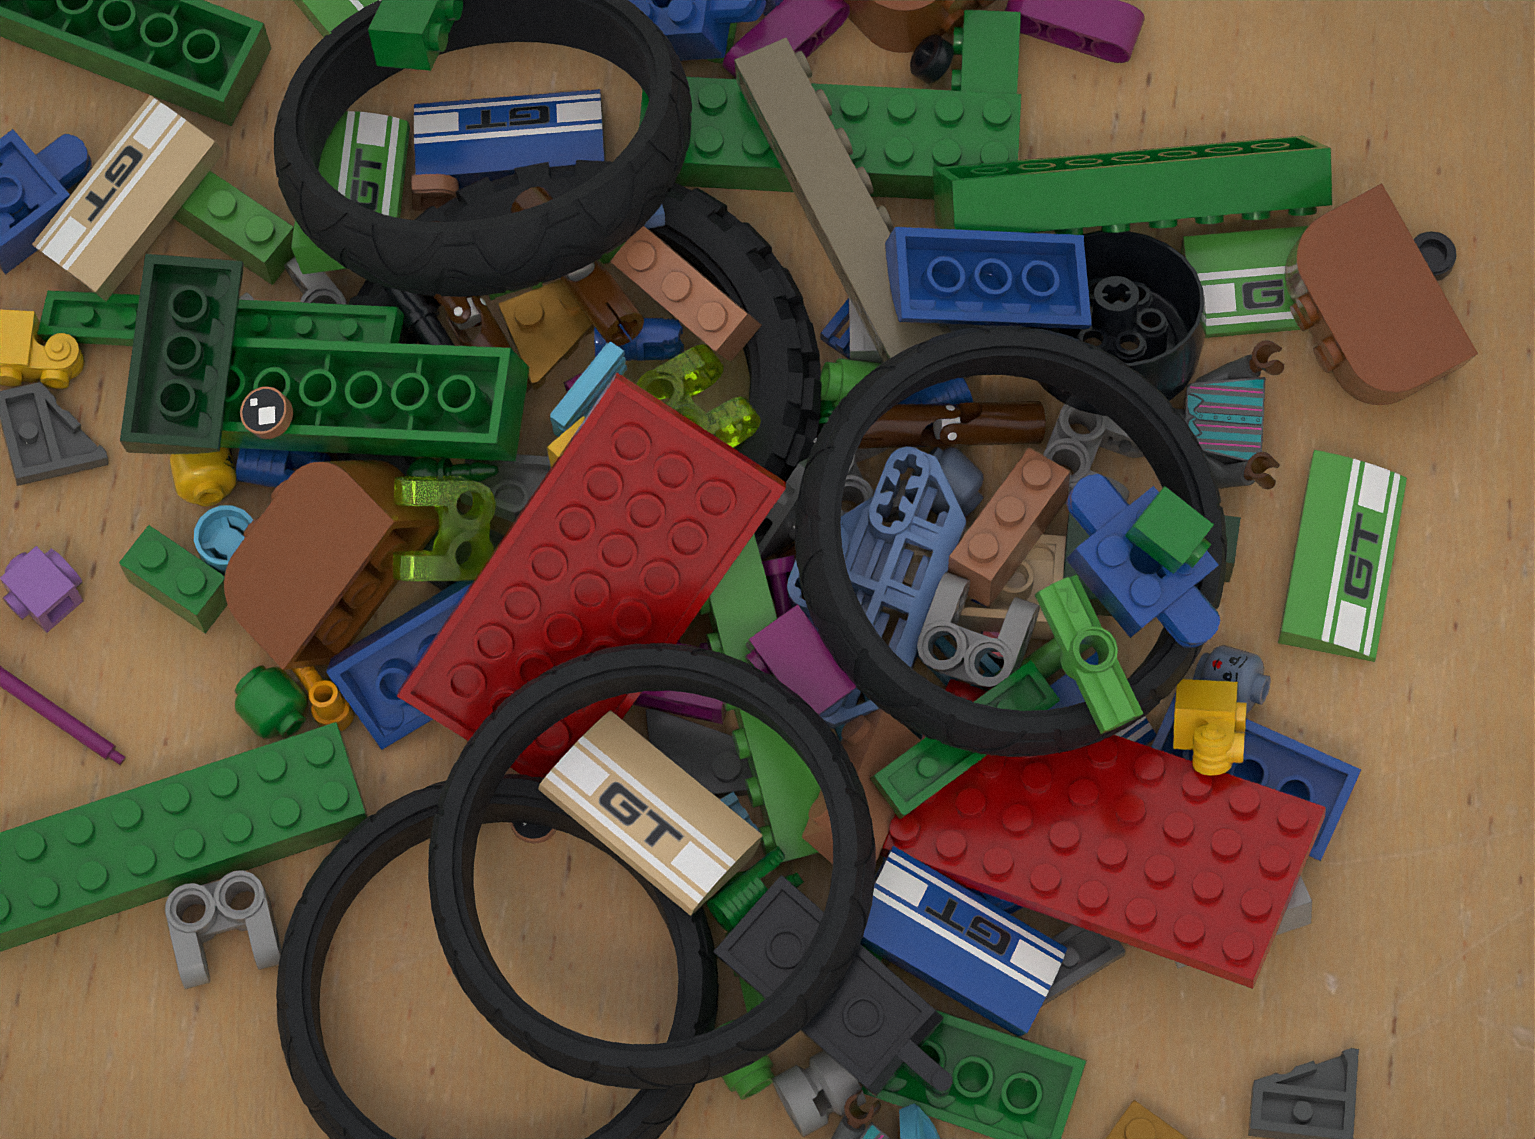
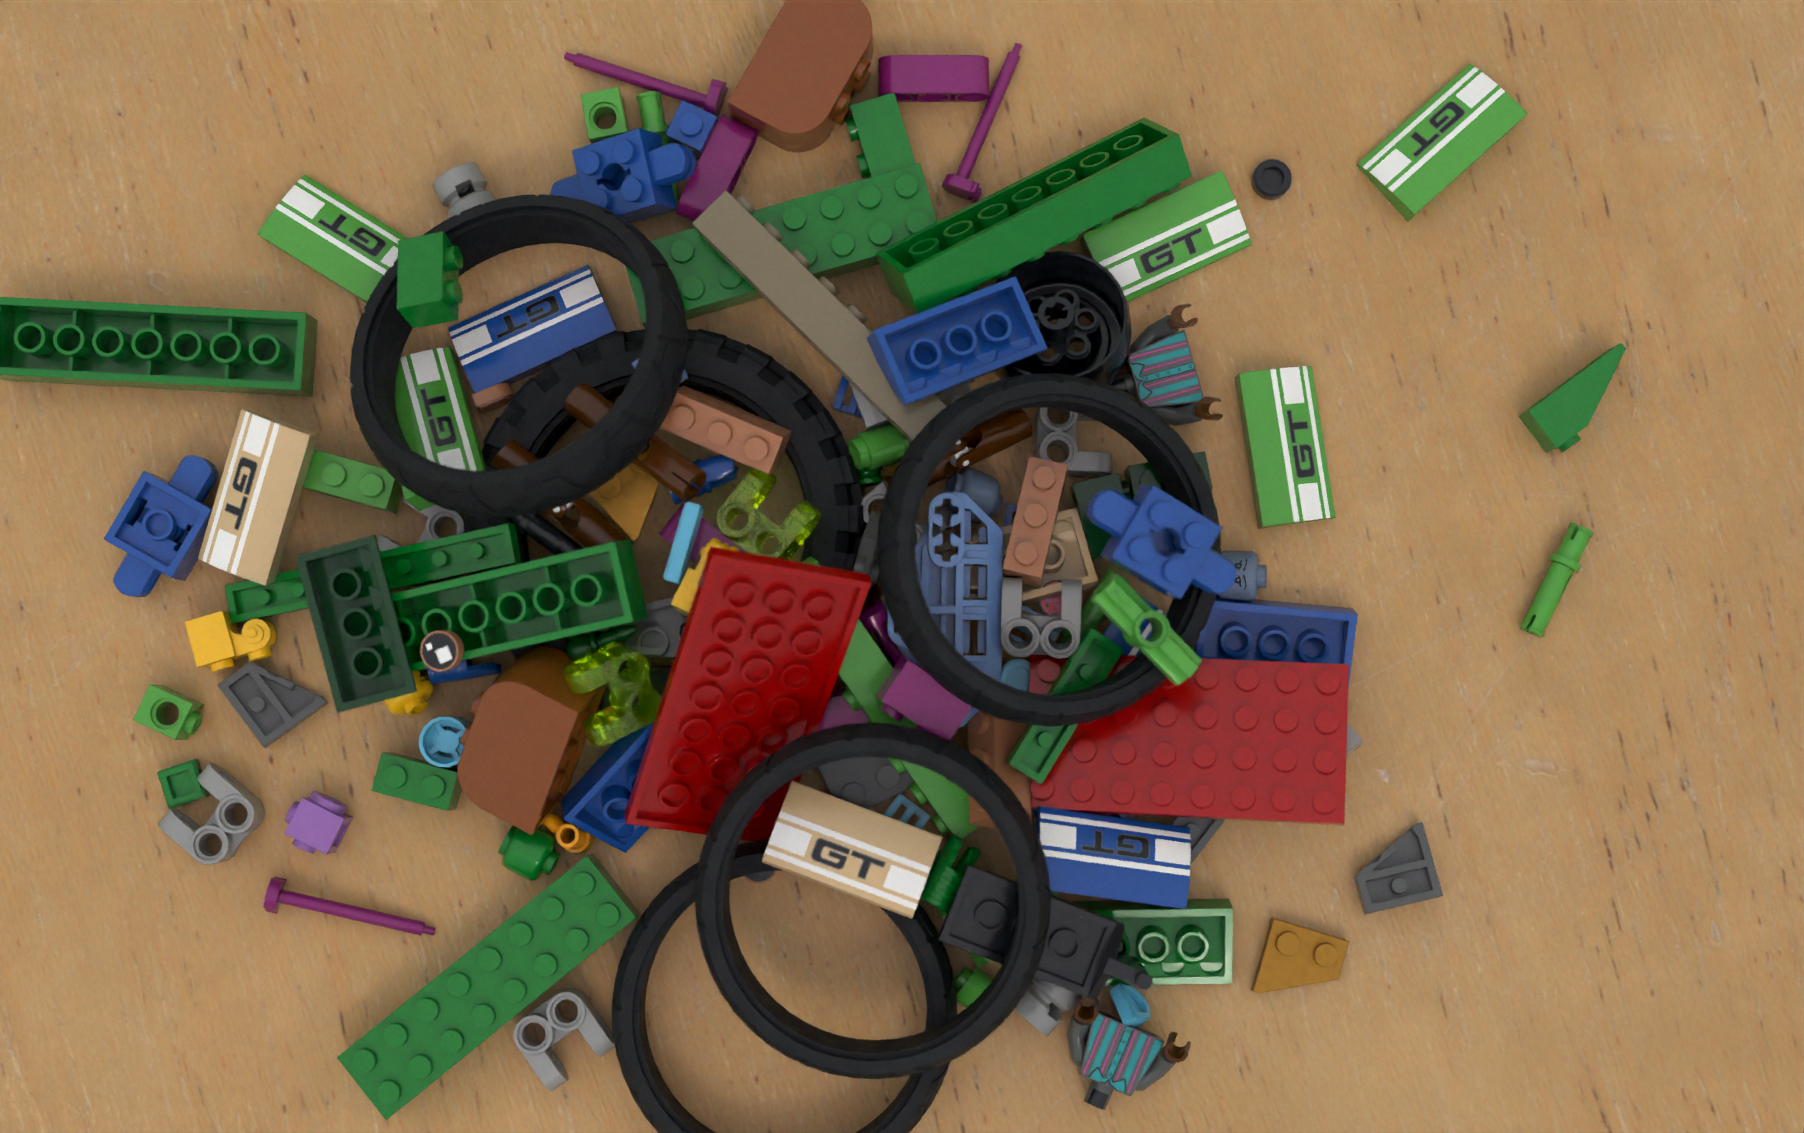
camera: 25 degrees left, 15 degrees up
black tile [910,34,954,84] -> none
green brick [1125,486,1214,574] -> none
yellow brick [1173,679,1247,776] -> none
dark orange brick [1285,183,1478,405] -> none
none -> magenta piece [942,43,1022,203]

